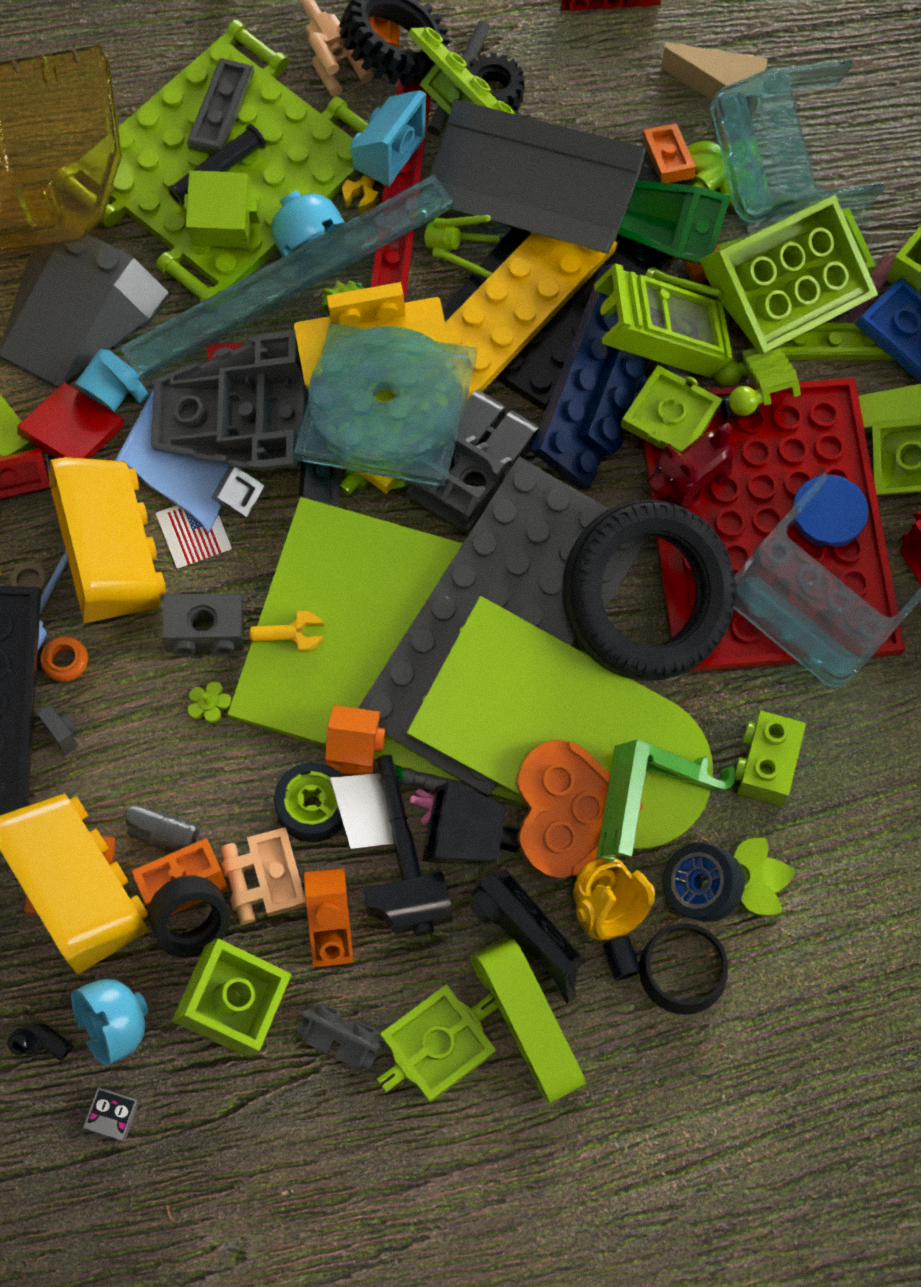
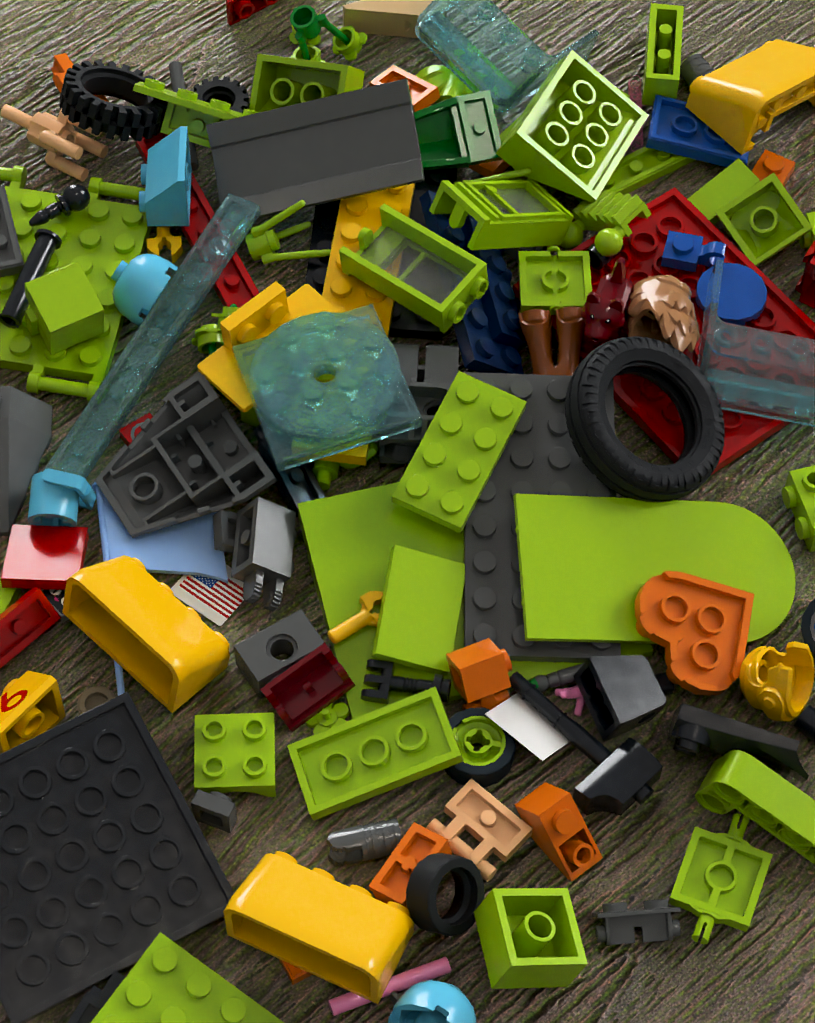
camera: 30 degrees left, 10 degrees down
orange piece [40,636,89,682] -> none
bright green hinge [596,739,736,861] -> none
none -> black bar [29,184,90,226]
none -> lime piece [194,712,276,797]
none -> dark grey hinge [231,496,297,612]
none -> lime slope [249,54,365,113]
none -> dark red hinge [260,642,356,732]
none -> lime plate [287,686,464,821]
none -> plant [289,5,367,62]
none -> bright pink bar [328,956,451,1016]
none -> lime door [339,203,489,333]
none -> black hinge [361,659,451,704]
none -> lime tile [371,544,465,676]
none -> lime plate [392,371,527,534]
none -> dark orange piece [518,306,586,376]
none -> medium nougat head [627,275,701,353]
none -> blue plate [661,230,727,272]

